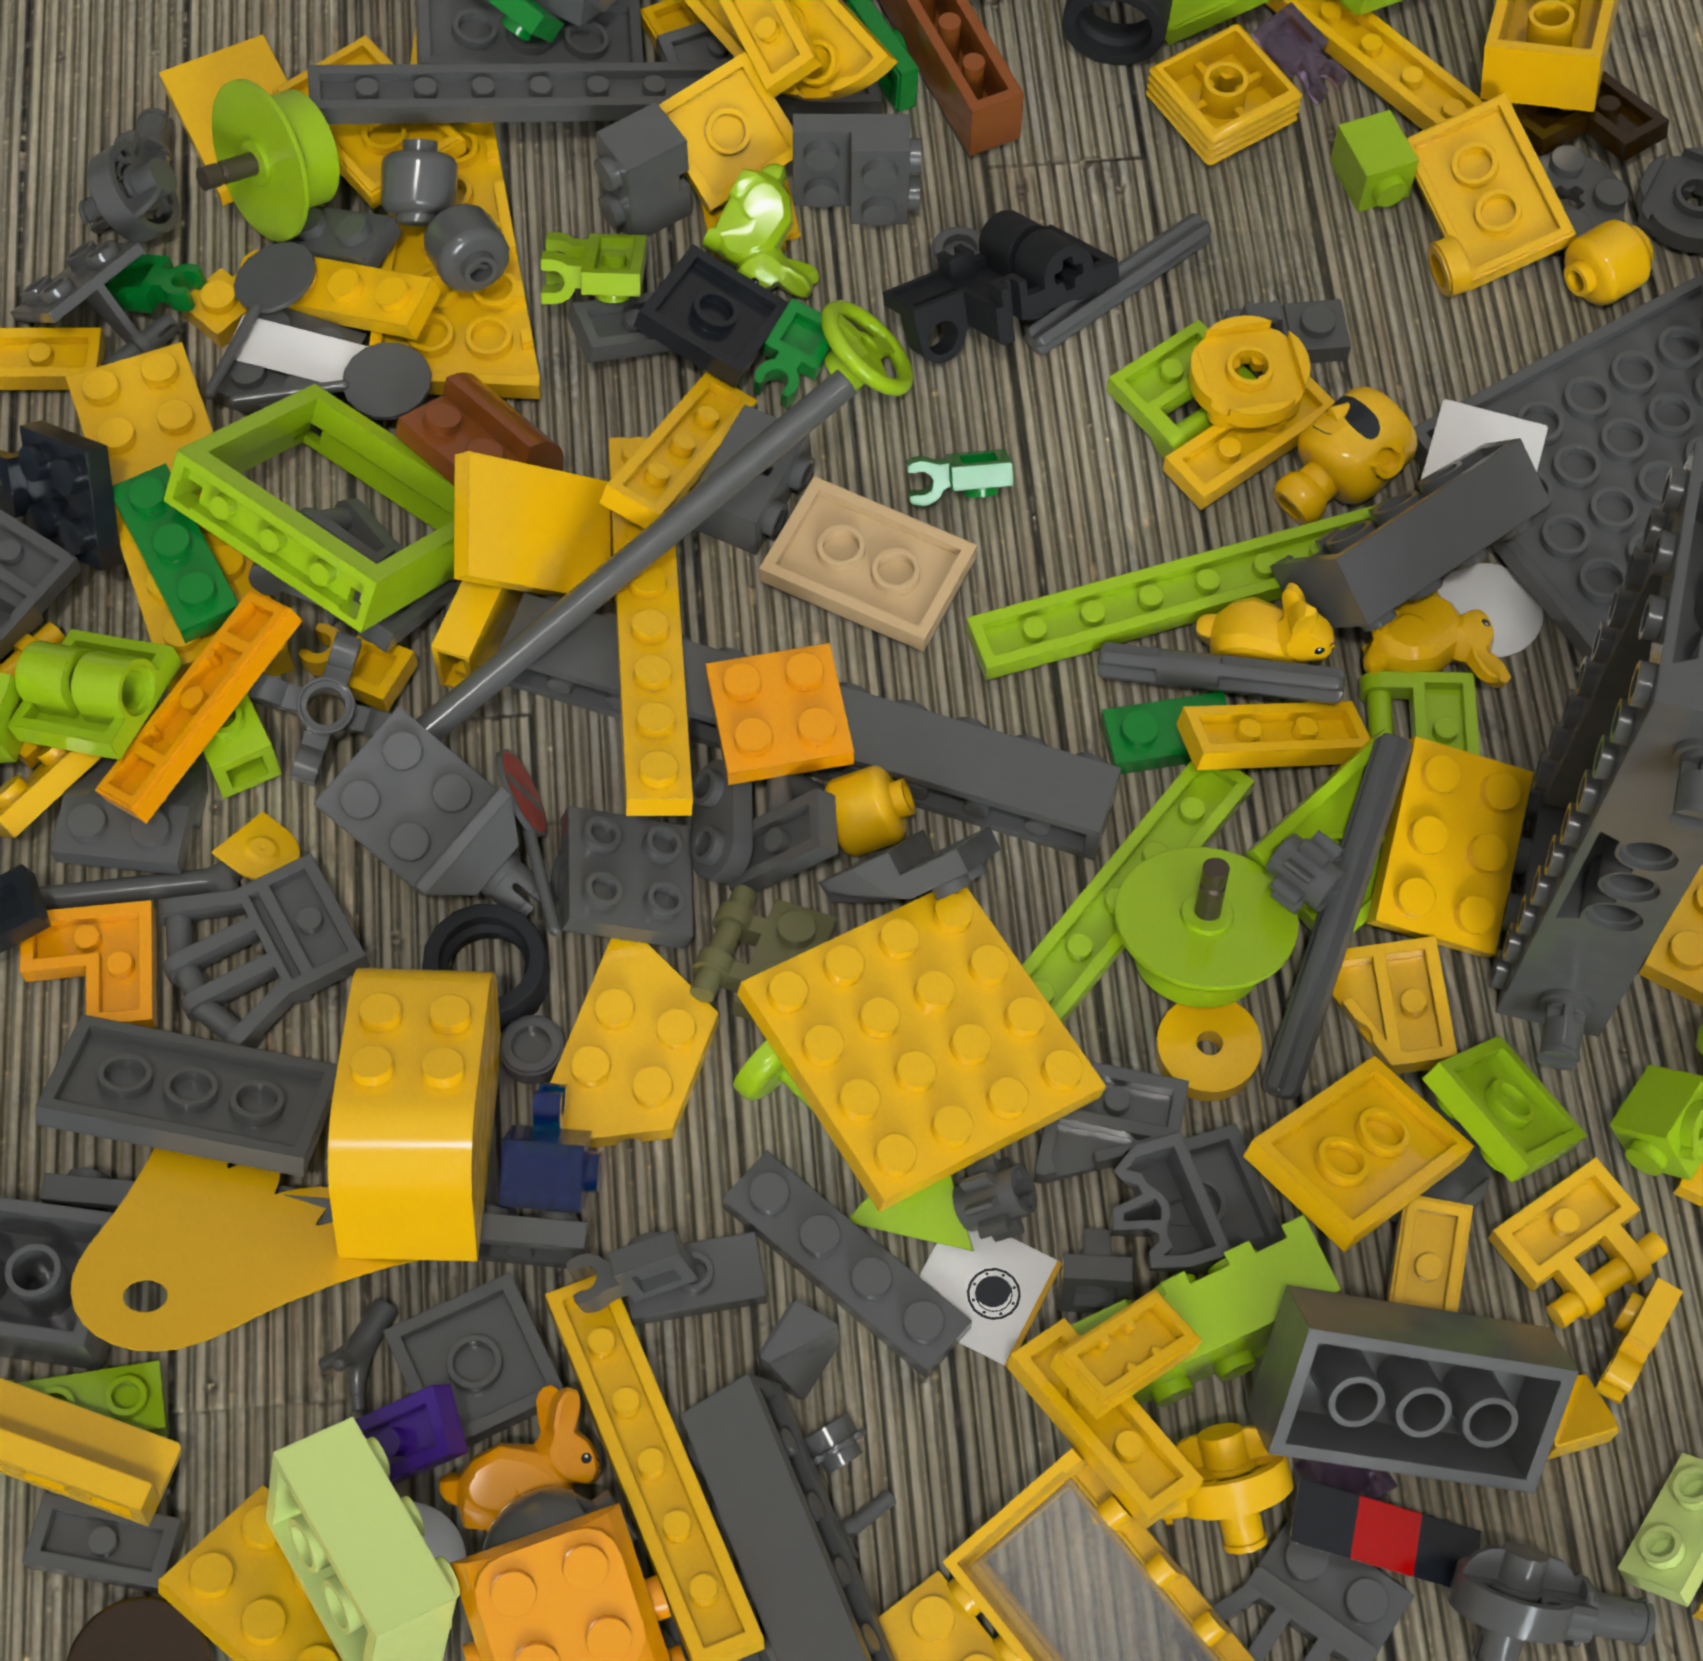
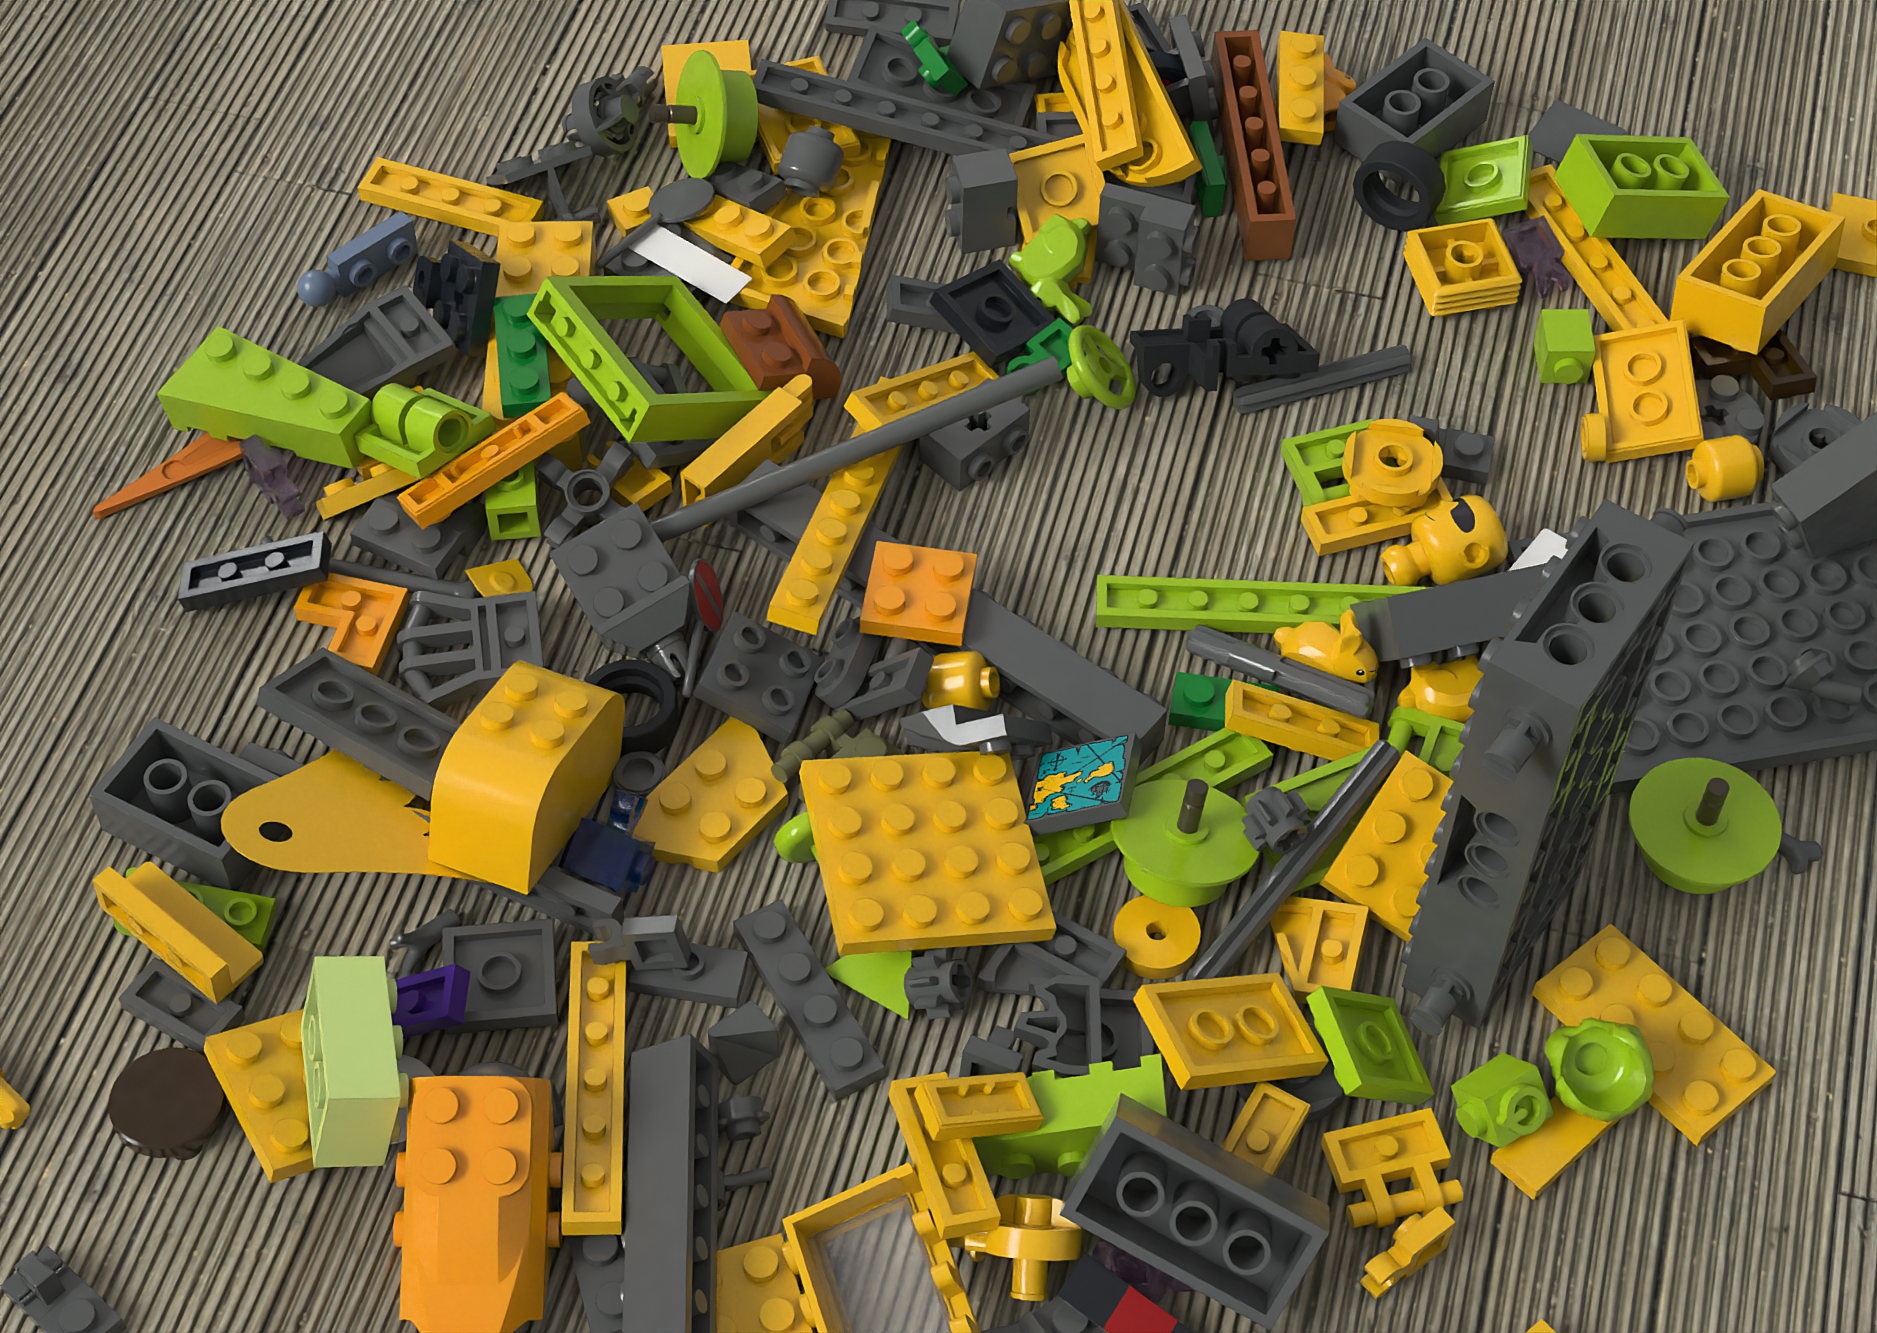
camera: 20 degrees right, 10 degrees down
green plate [104,254,207,313] -> none
dark grey piece [229,342,432,420] -> none
dark grey head [424,203,509,293] -> none
light orange animal [439,1385,601,1531] -> none
yellow tile [454,451,611,602] -> none
lime plate [541,232,647,304] -> none
tan plate [759,476,977,652] -> none
plate [906,449,1013,506] -> none
white sticker [919,1230,1062,1366] -> none
yellow slope [1547,1374,1620,1460] -> none
none -> tile [1023,732,1142,837]

